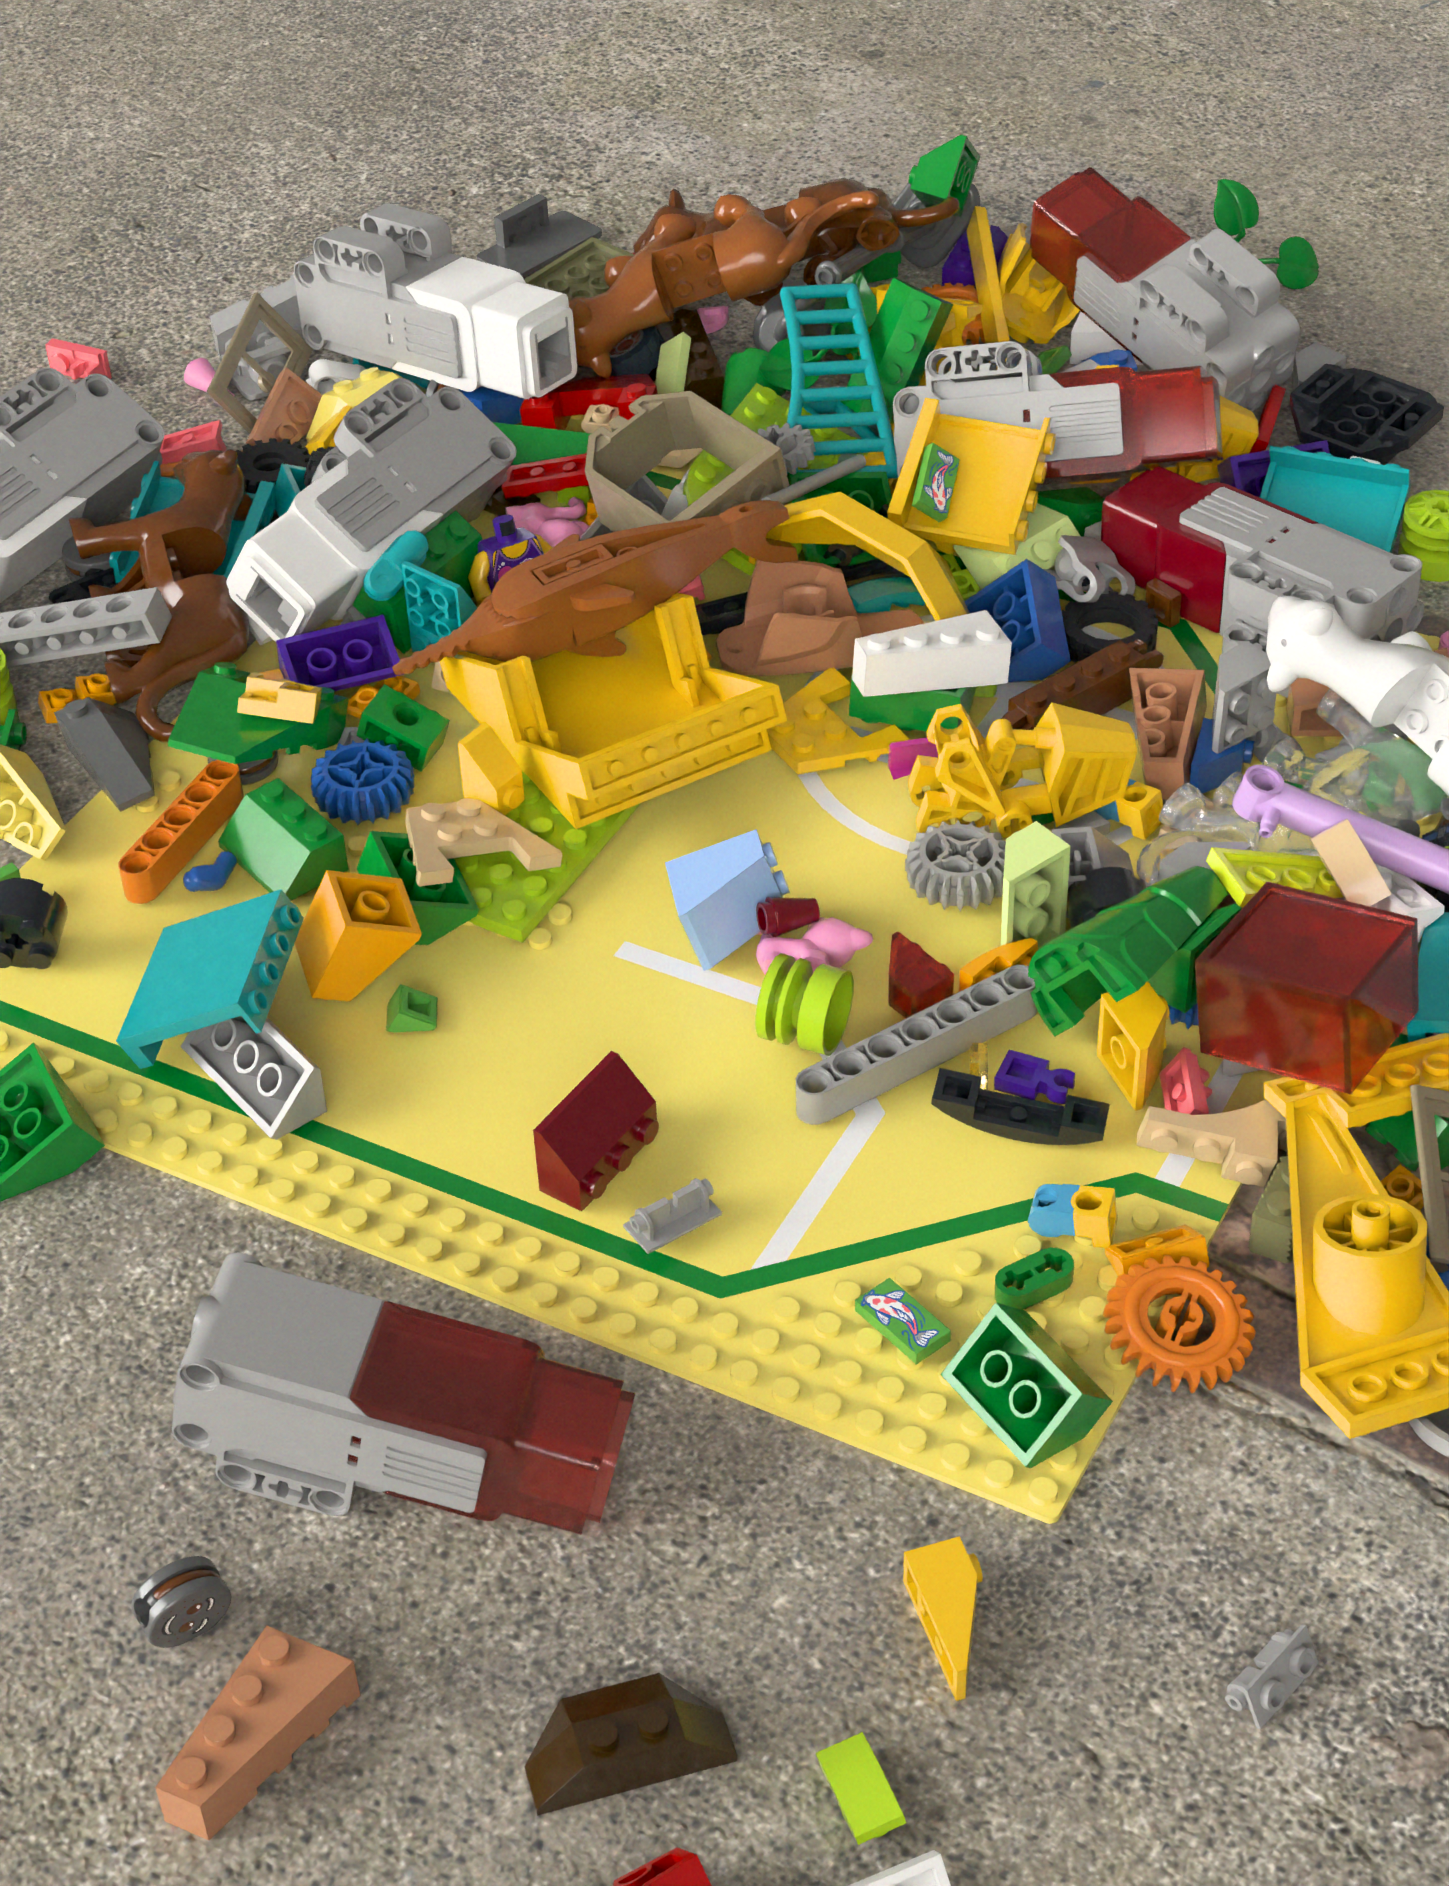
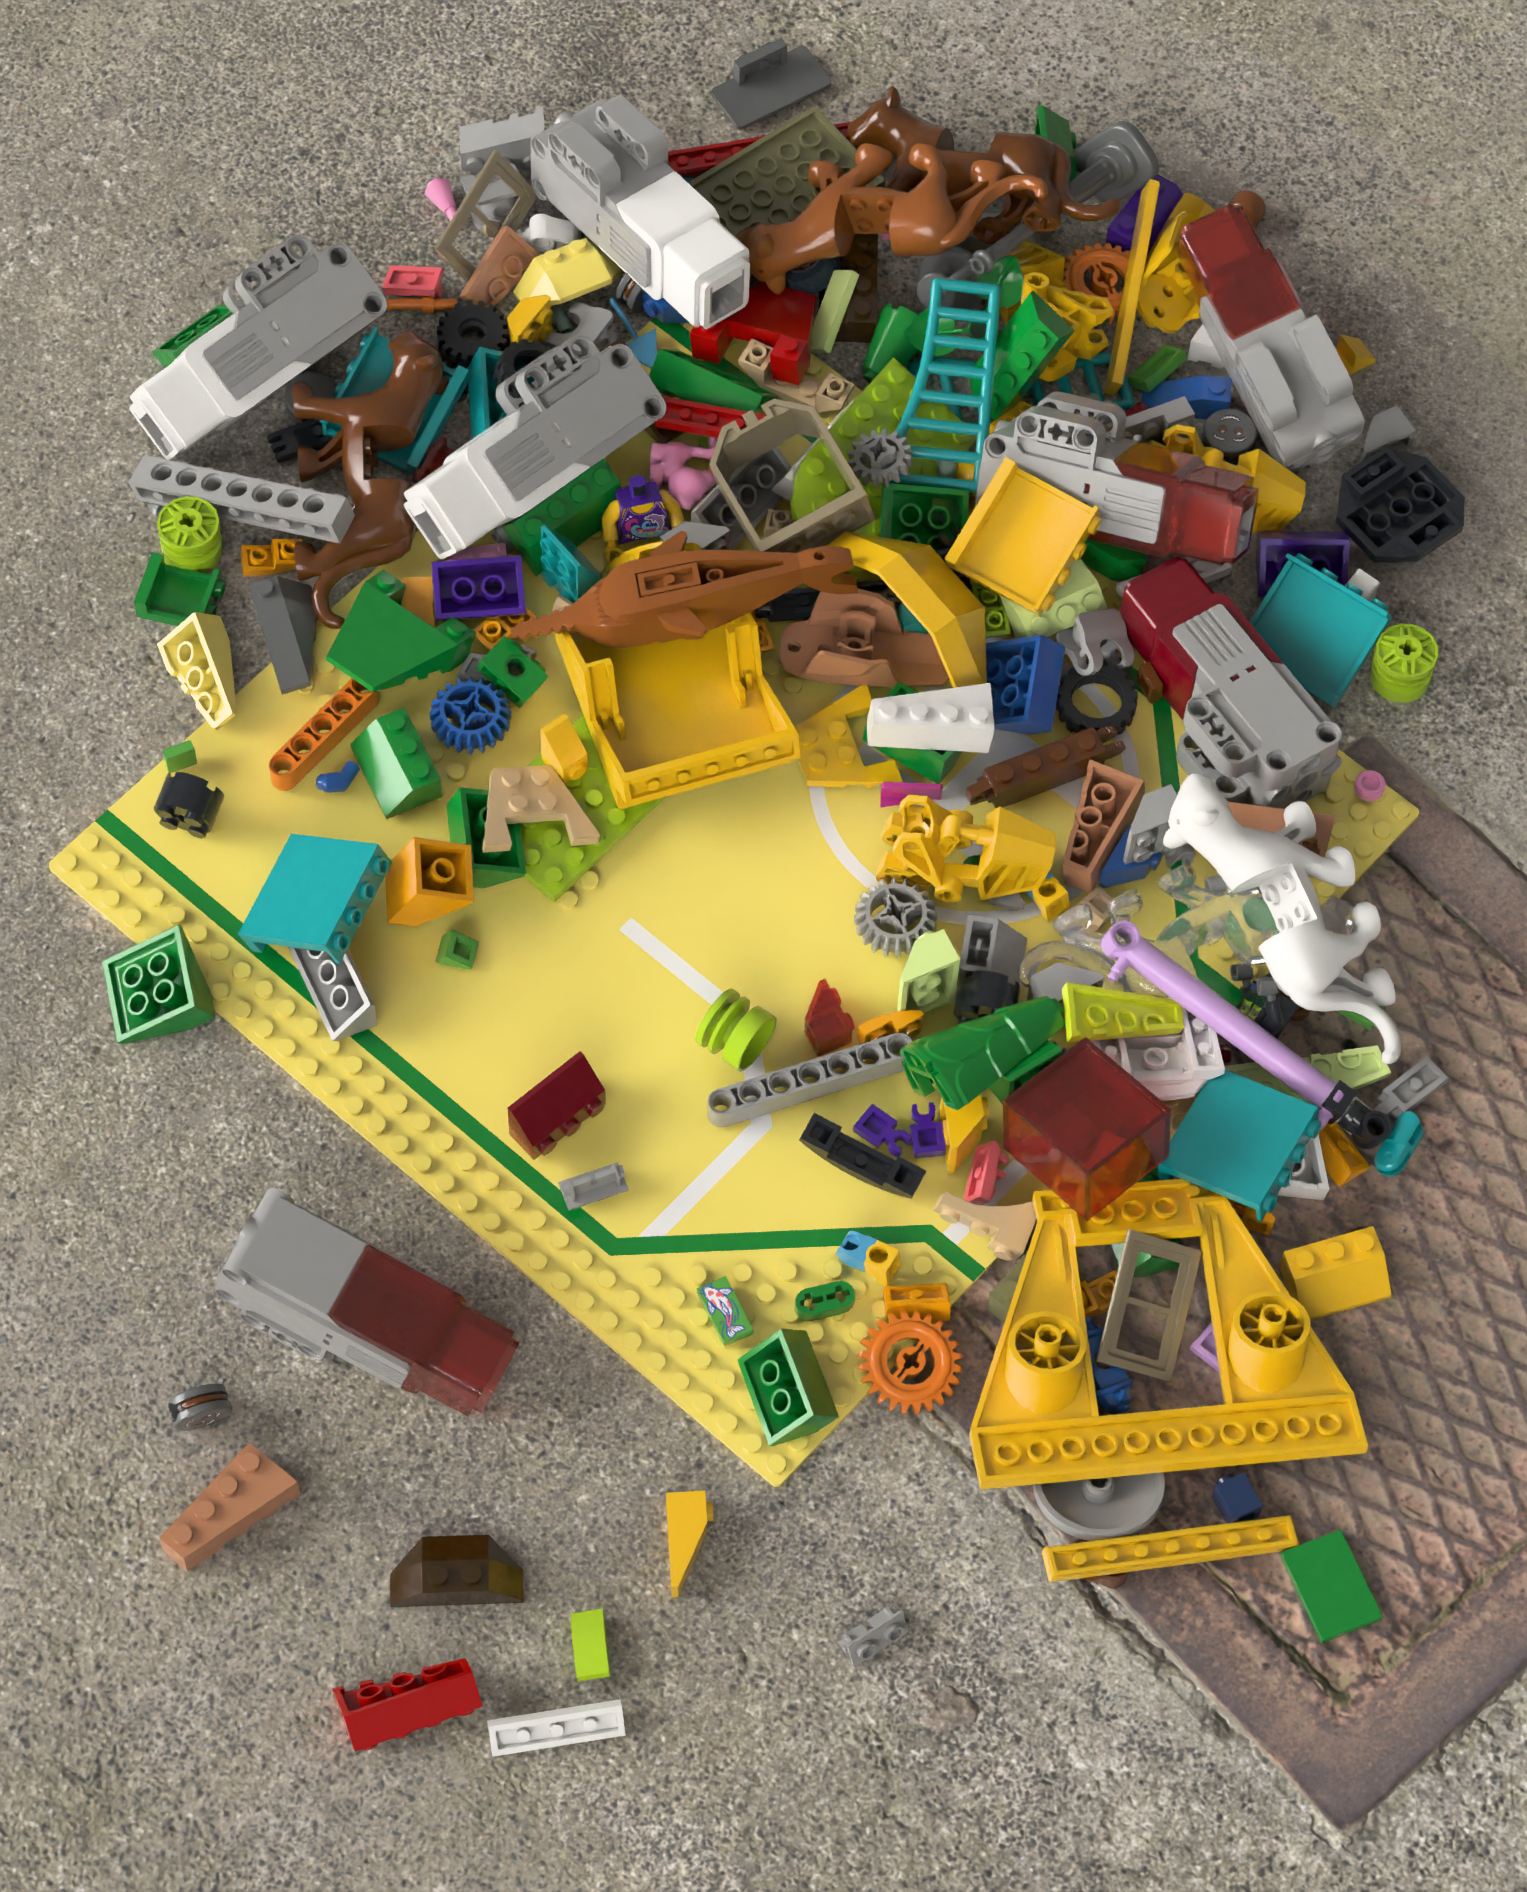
camera: 10 degrees right, 20 degrees up
coral plate [45,338,112,380] -> none
yellow slope [237,672,322,724] -> none
teal arm [363,530,428,601] -> none
light blue slope [665,829,790,971] -> none
dark red cone [756,897,820,937] -> none
bright pink animal [756,917,873,975] -> none
light grey piece [761,454,866,505] -> none
green slope [908,135,980,218] -> none
bright green tile [912,442,960,522] -> none
clear yellow tile [969,1043,988,1090] -> none
green plant [1214,179,1319,290] -> none
red tile [1249,385,1286,453] -> none
tan slope [1310,819,1391,914] -> none
none -> dark purple plate [910,1102,946,1159]

